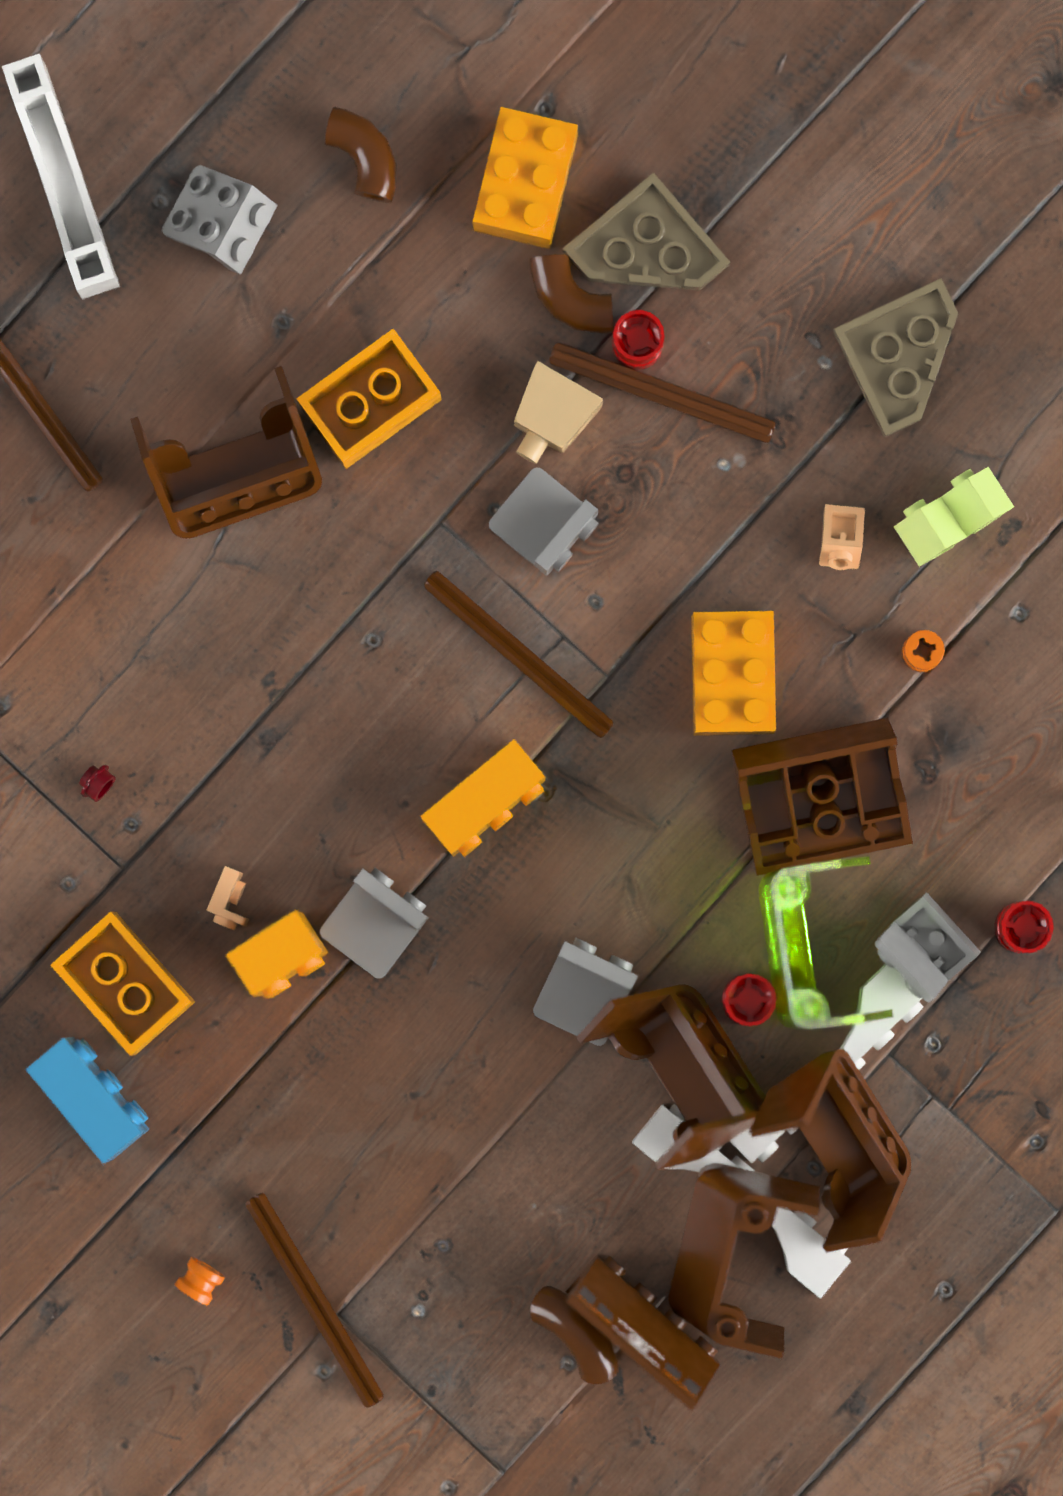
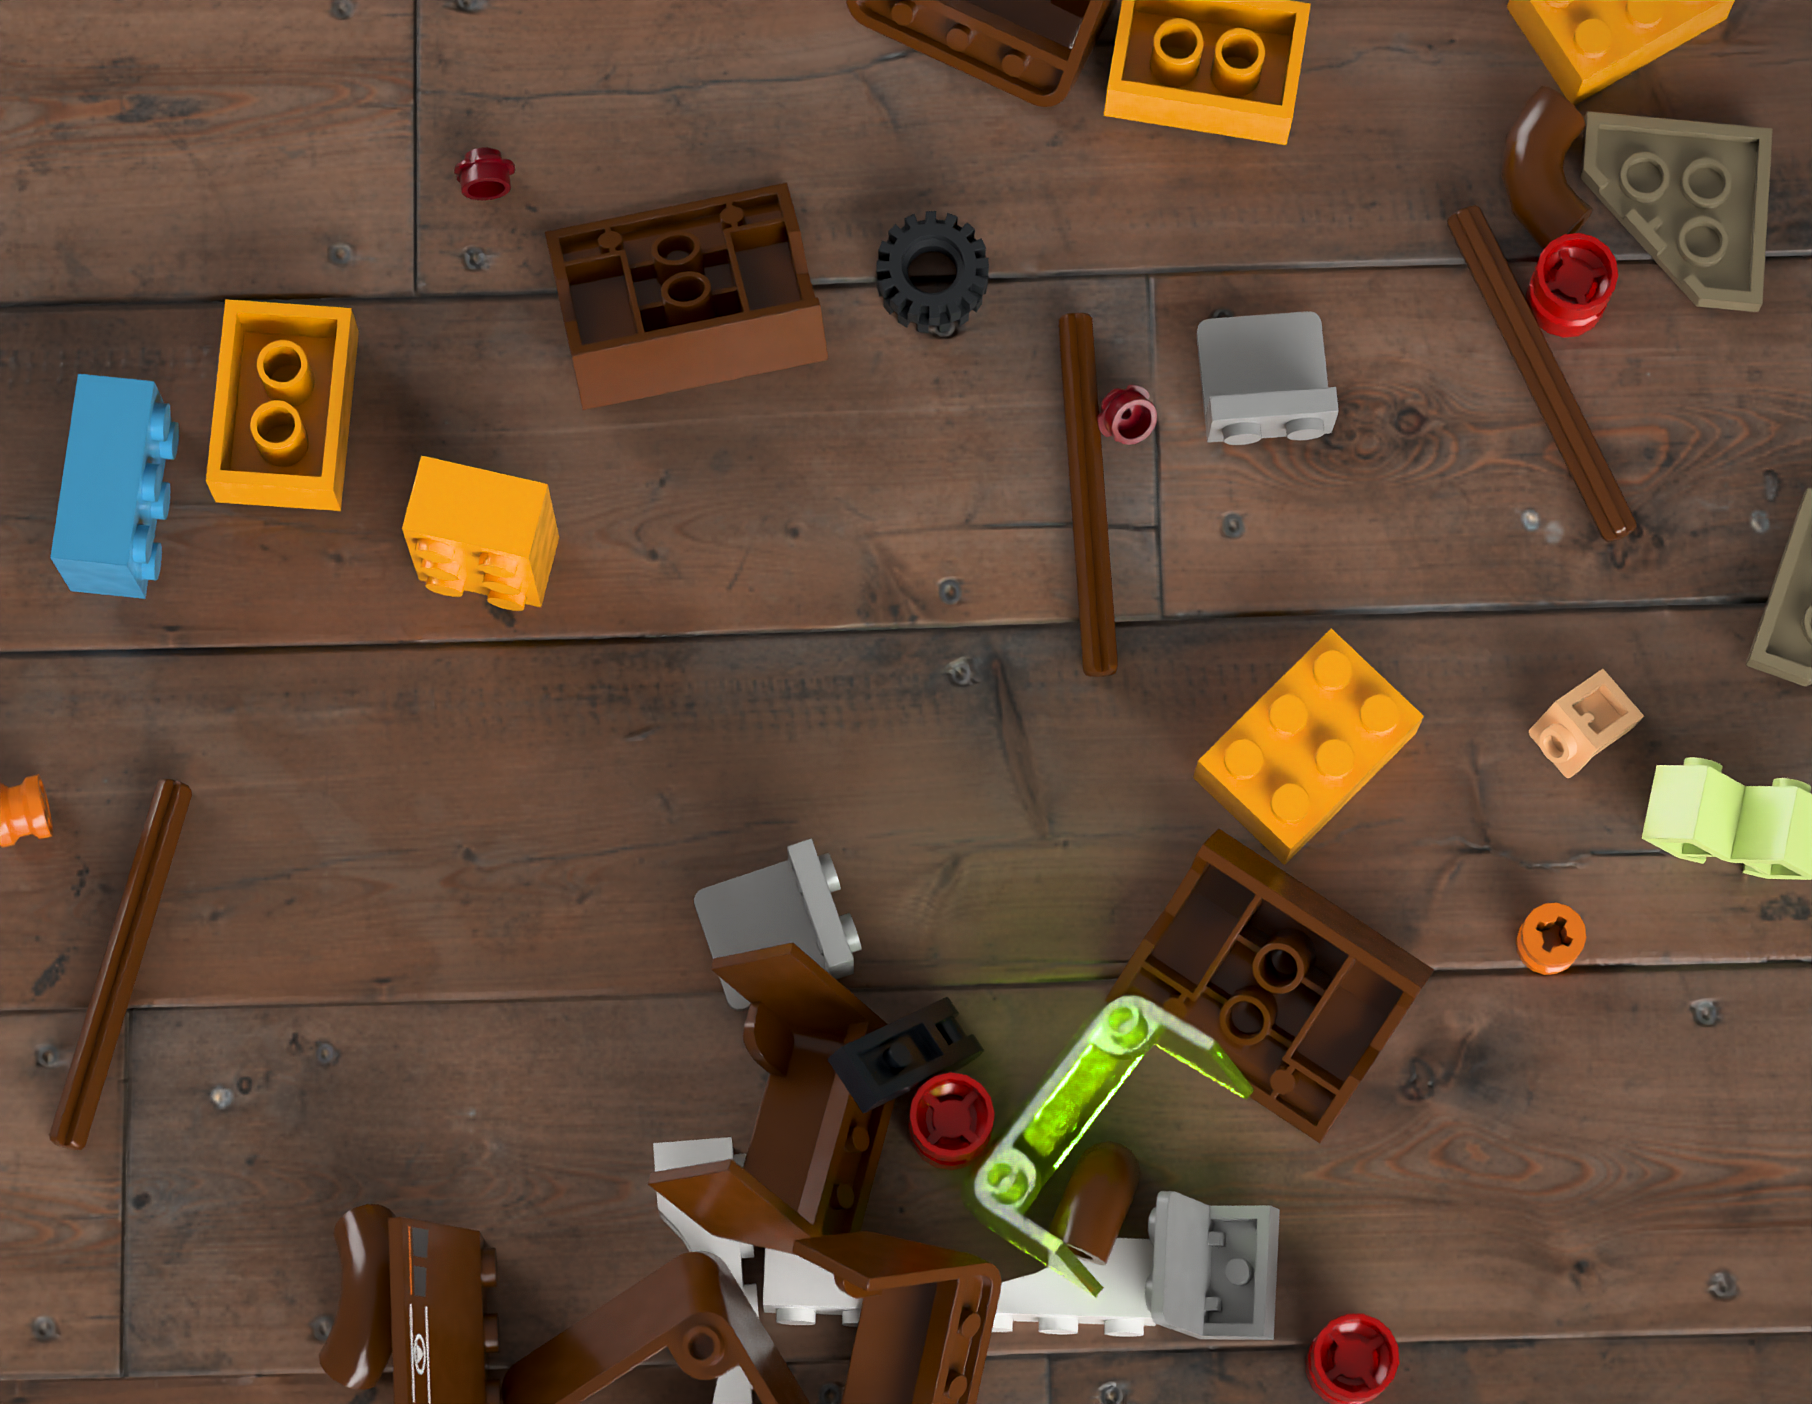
camera: 40 degrees right, 10 degrees down
light nougat bracket [206,866,249,931] -> none
light grey bracket [320,868,429,978] -> none
light orange brick [420,739,545,857] -> none
tan torso [514,361,603,464] -> none
none -> reddish brown piece [545,182,829,410]
none -> black plate [827,997,984,1114]
none -> black tyre [876,211,989,333]
none -> reddish brown cylinder [1045,1141,1141,1265]
none -> dark red plate [1097,384,1157,445]

